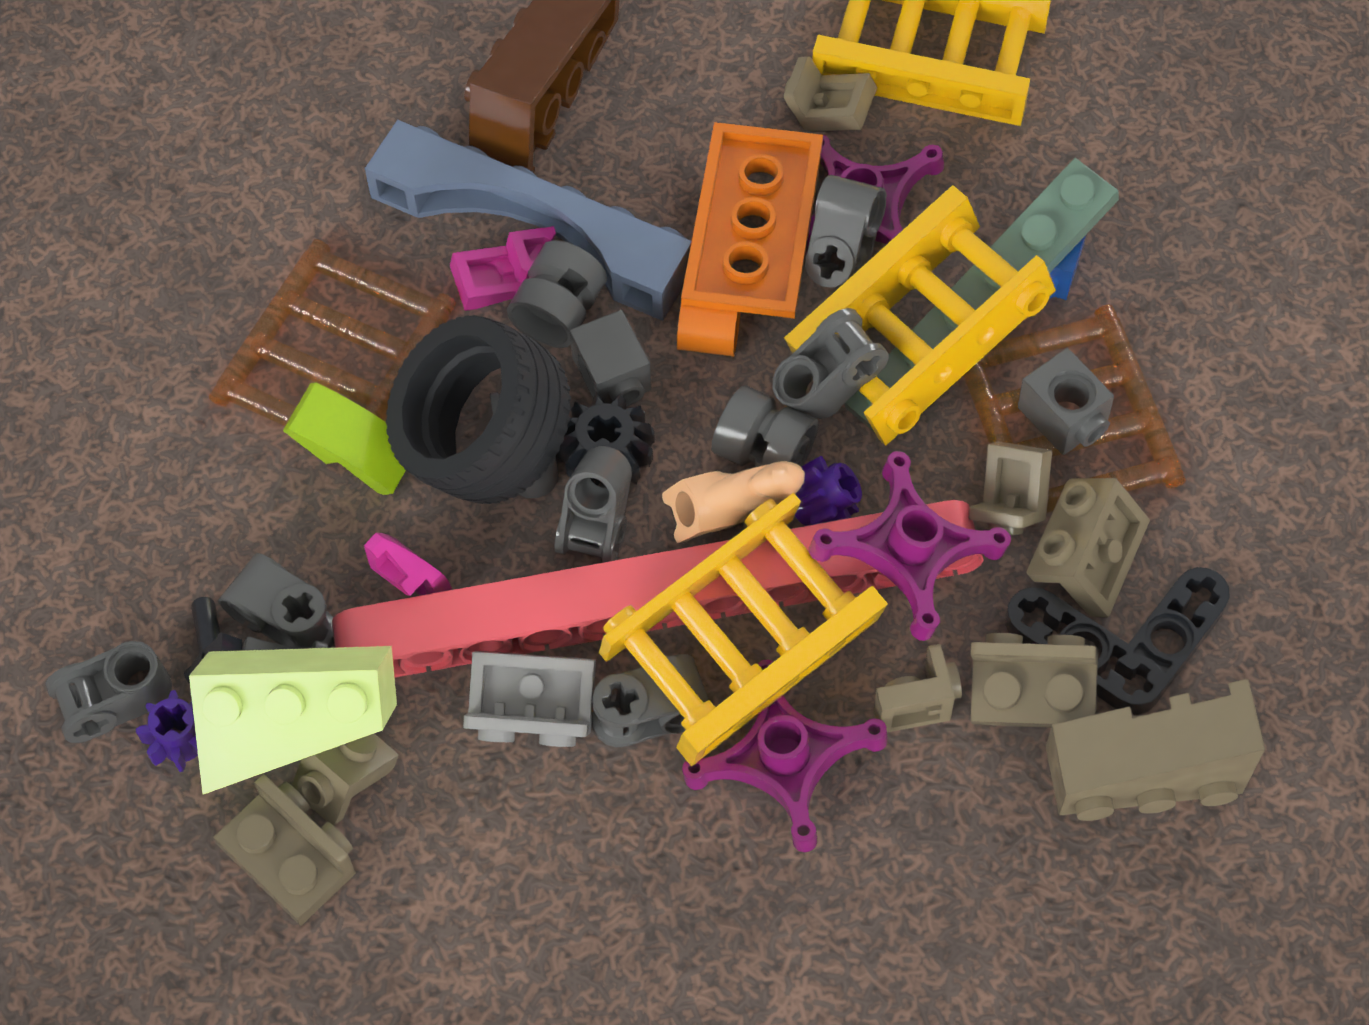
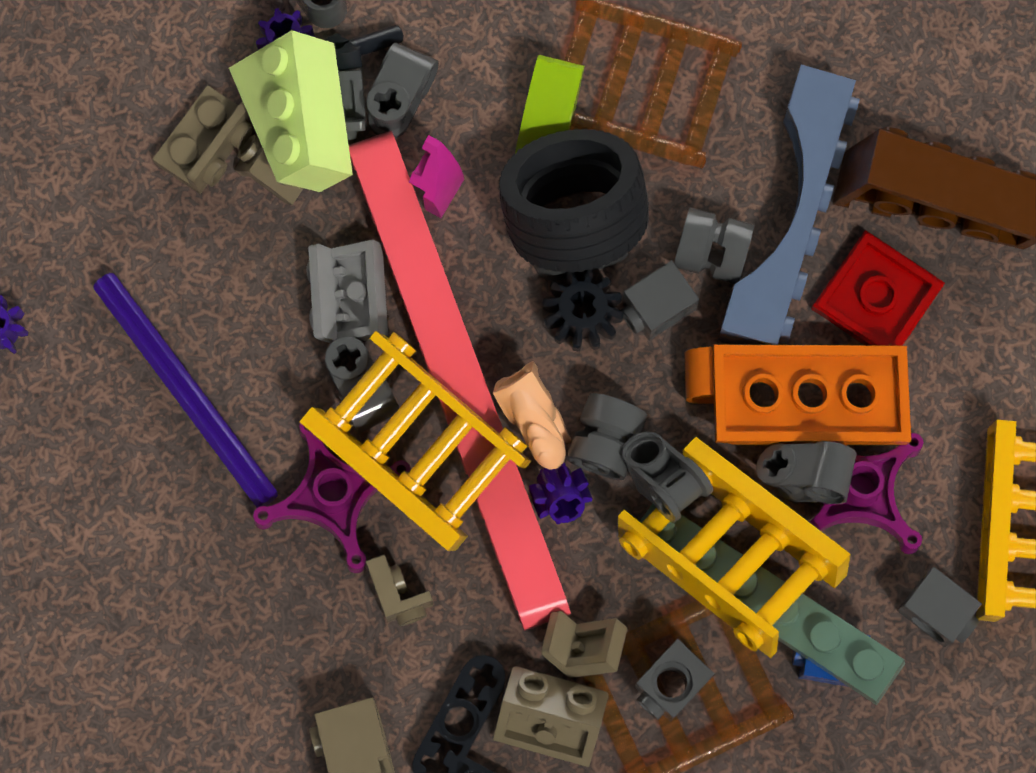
camera: 80 degrees right, 15 degrees up
dark pink slope [450,226,556,311] -> none
dark grey piece [554,446,632,563] -> none
dark tan bracket [784,56,877,131] -> none
magenta piece [809,451,1011,641] -> none
dark tan bracket [970,633,1098,728] -> none
none -> dark purple axle [93,273,278,508]
none -> red tile [811,230,945,346]
none -> dark grey brick [897,567,982,647]

